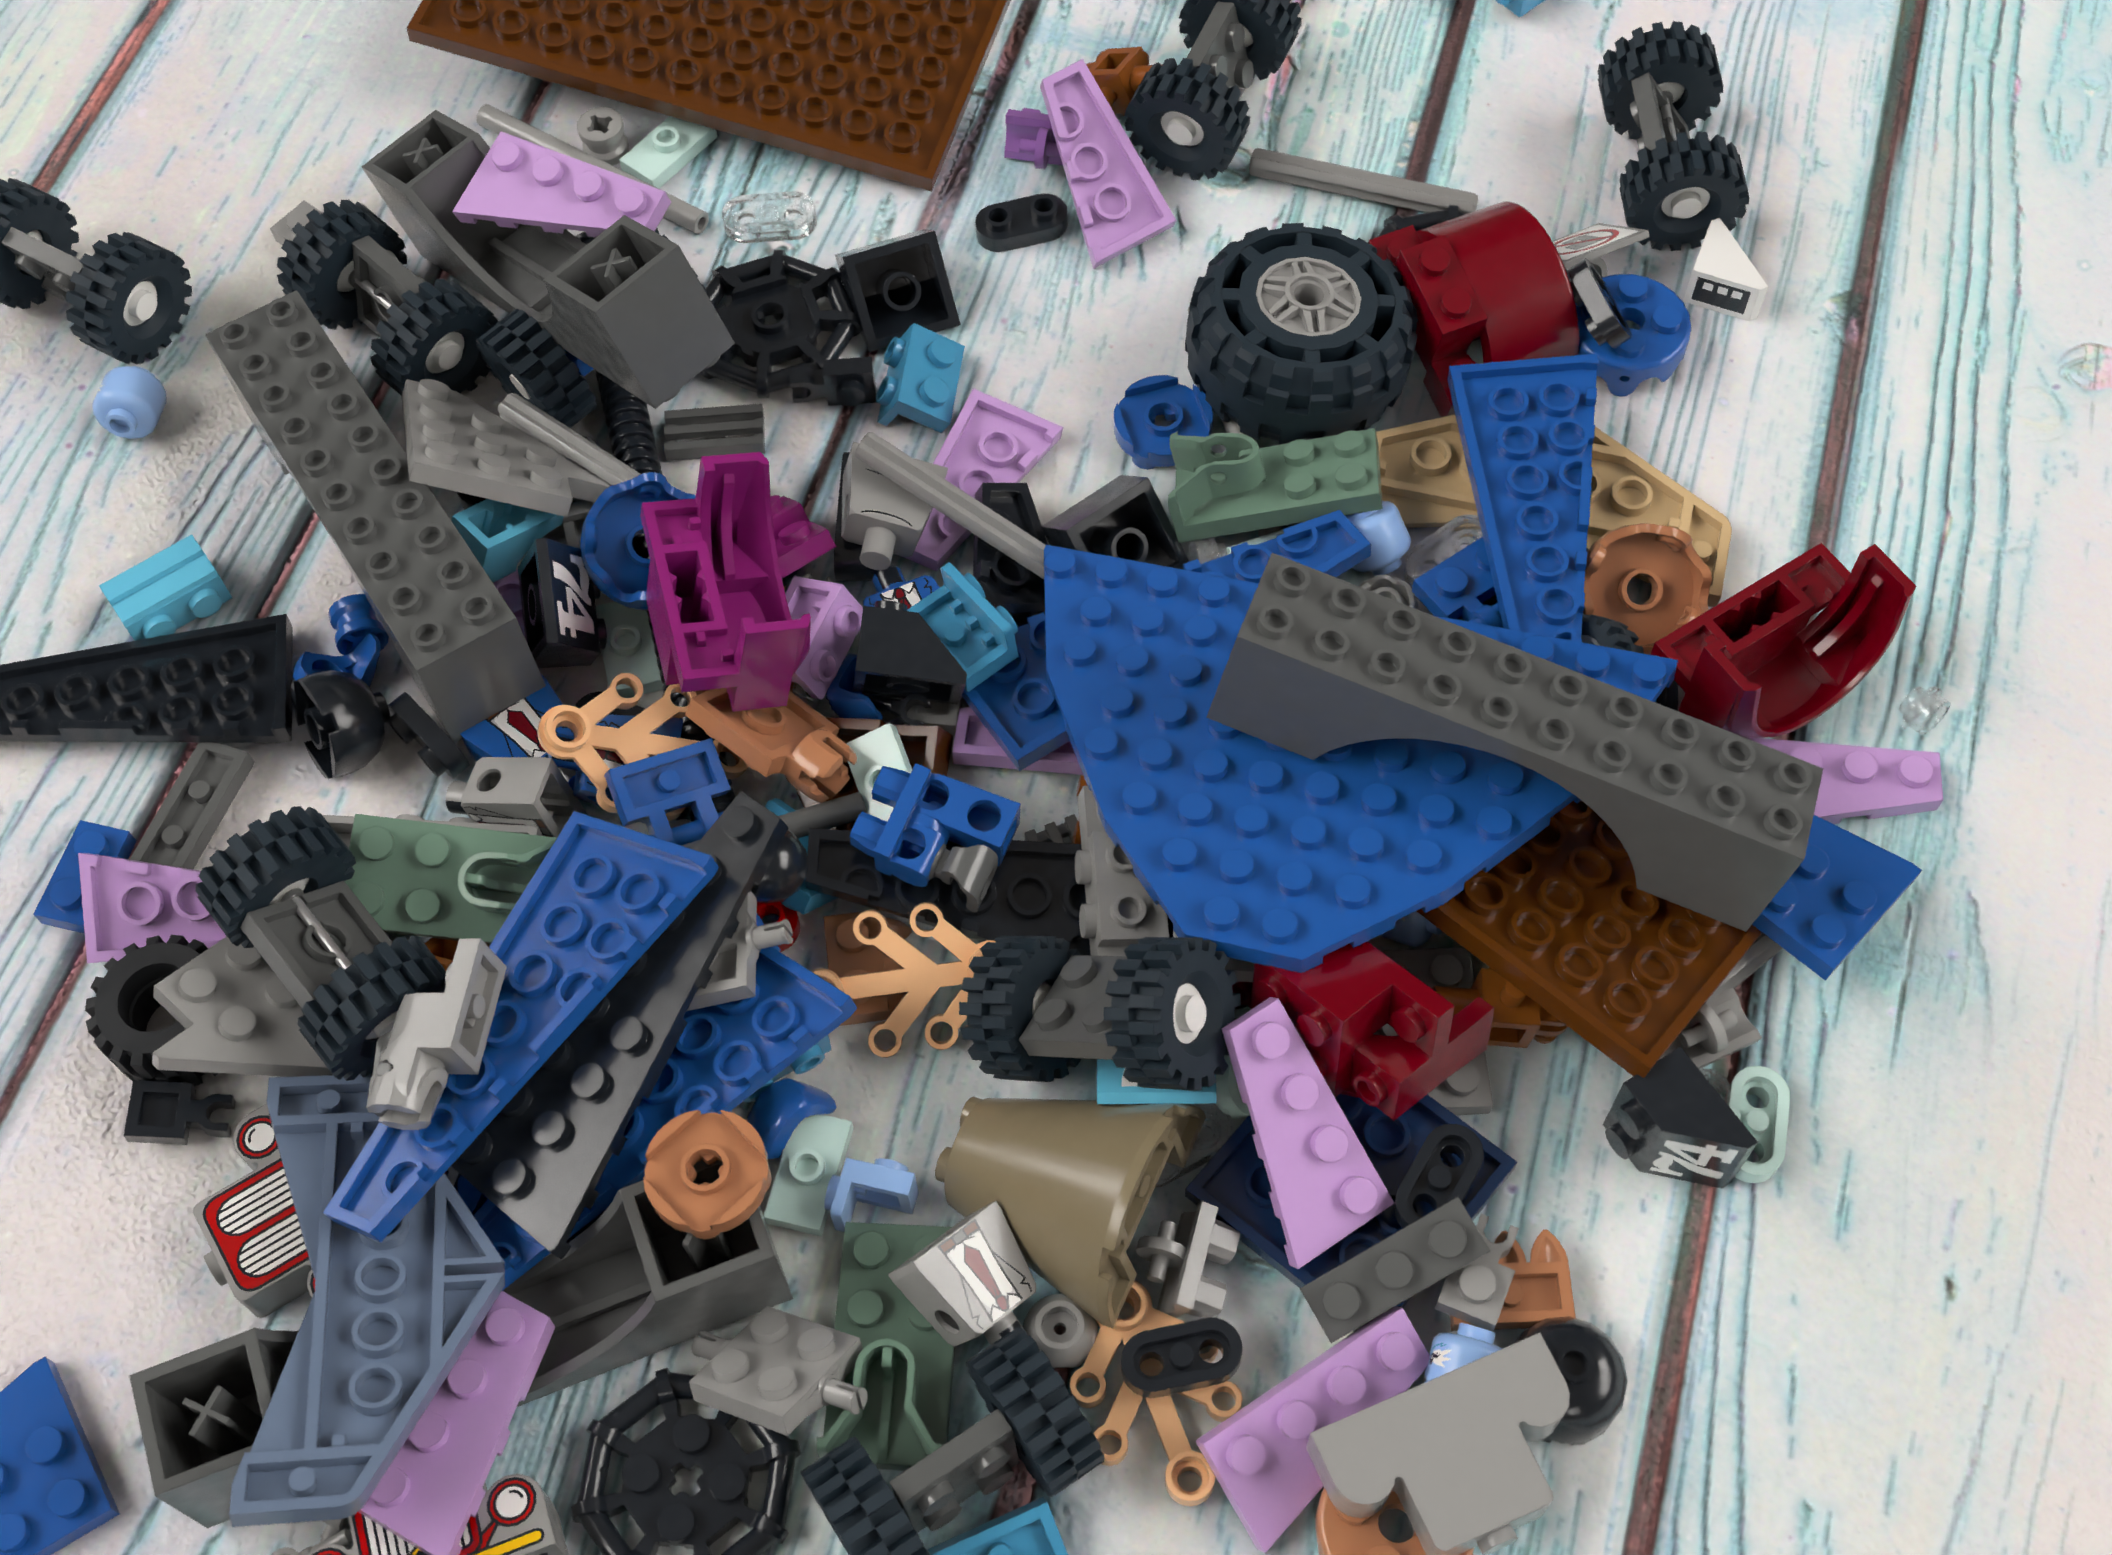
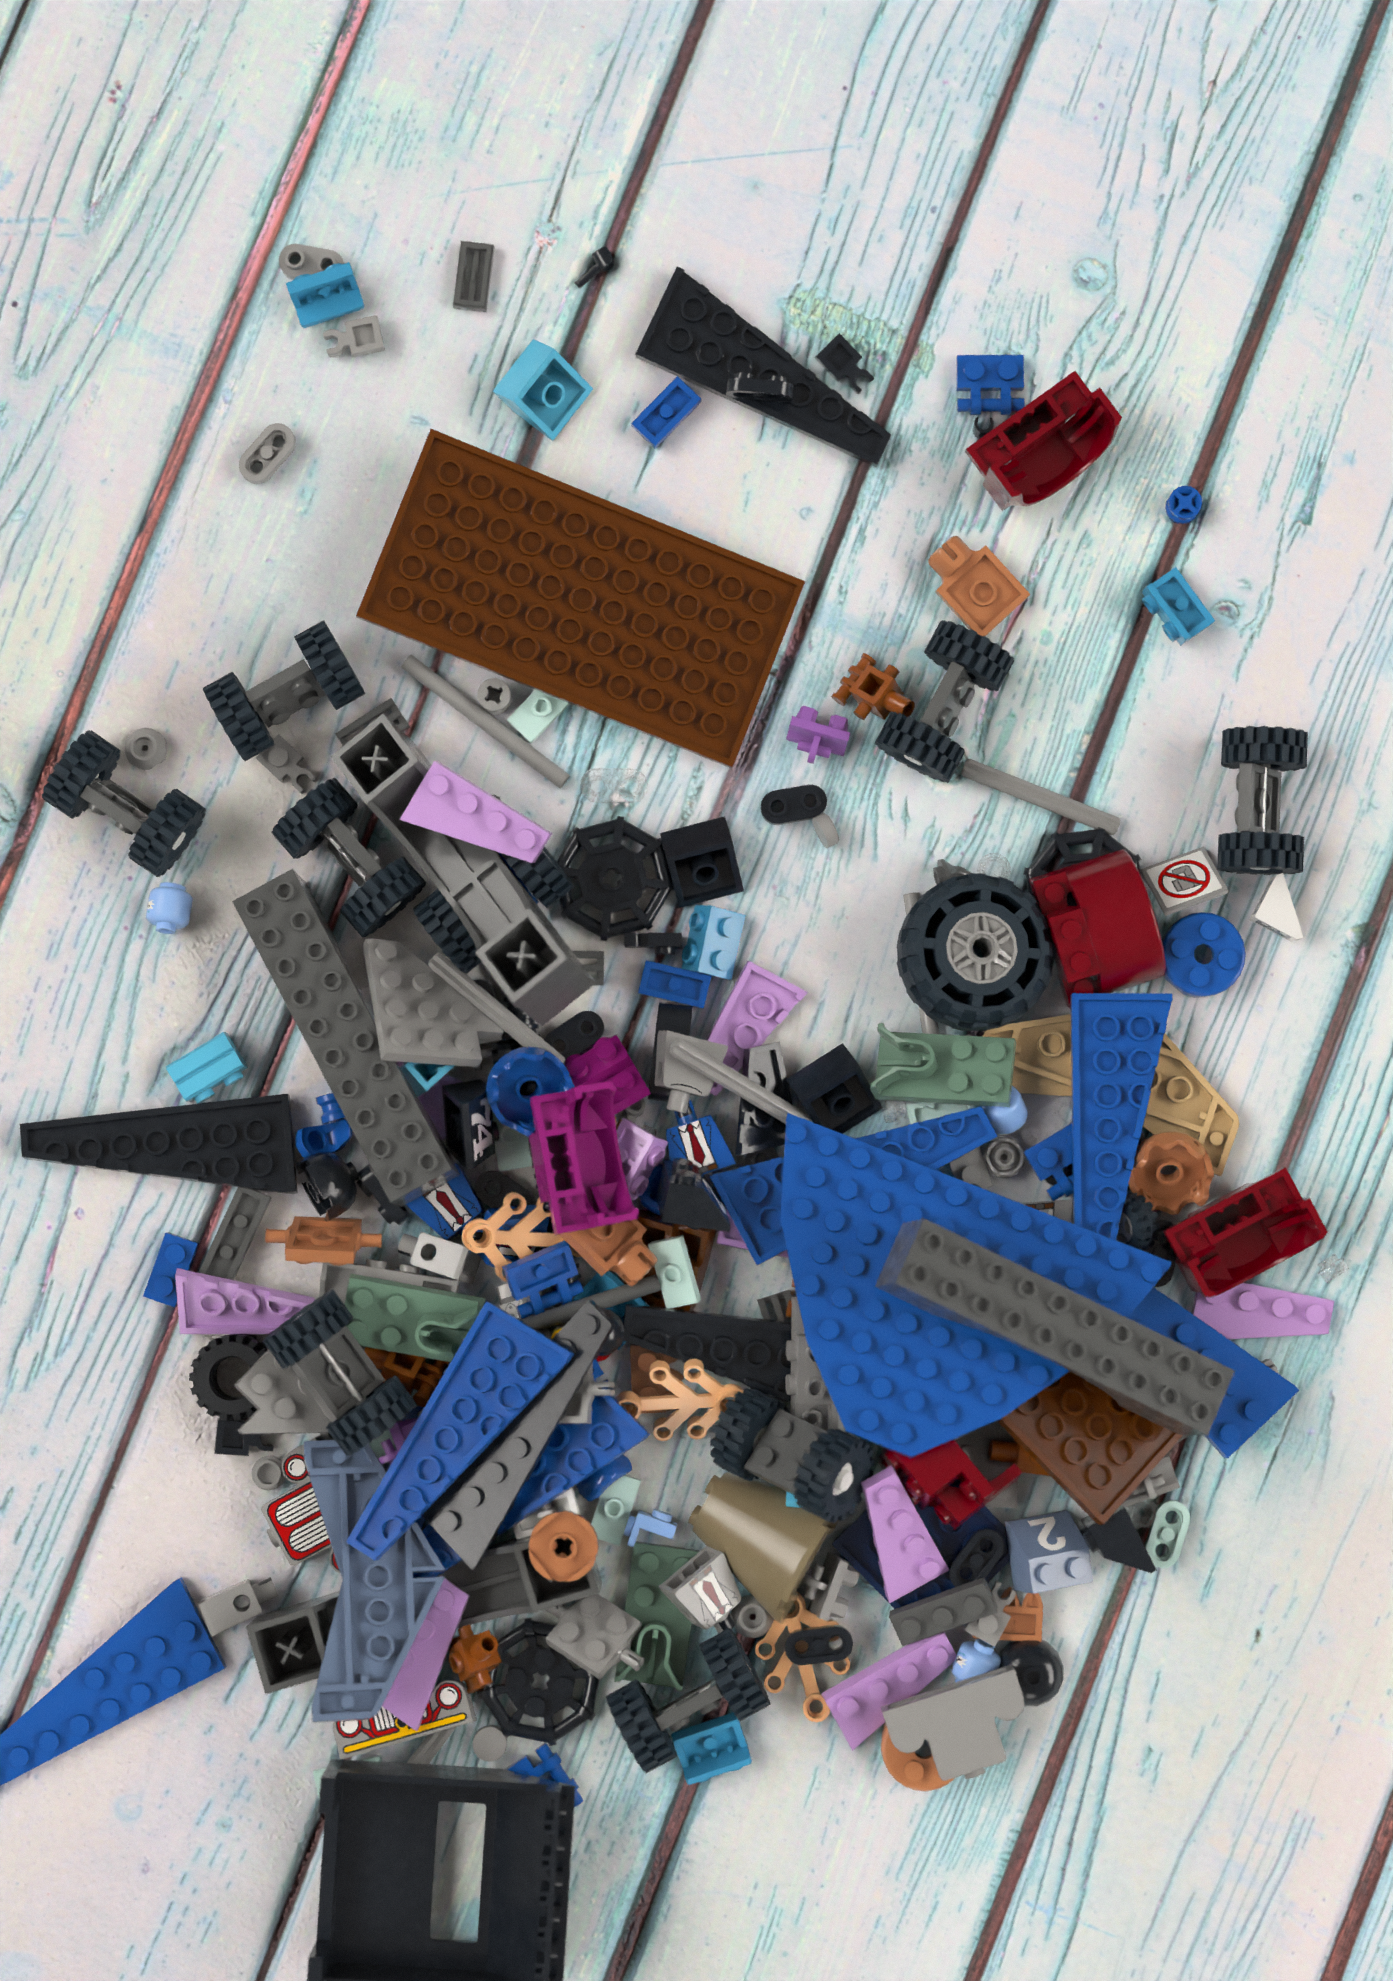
camera: 10 degrees right, 25 degrees up
light grey plate [366,938,507,1130] -> none
blue hips [850,763,1021,912] -> none
dark azure bracket [907,562,1019,692] -> none
lavender wing [1040,59,1177,269] -> none
blue plate [1114,375,1213,470] -> none
black plate [1568,258,1633,349] -> none
none -> light grey plate [125,728,166,770]
none -> light grey torso [198,1577,278,1636]
none -> black plate [203,620,366,761]
none -> light grey plate [252,1456,285,1490]
none -> nougat plate [265,1216,382,1266]
none -> dark orange piece [449,1624,502,1694]
none -> blue plate [638,960,711,1009]
none -> light grey tile [812,813,839,848]
none -> sand blue slope [1005,1510,1093,1594]

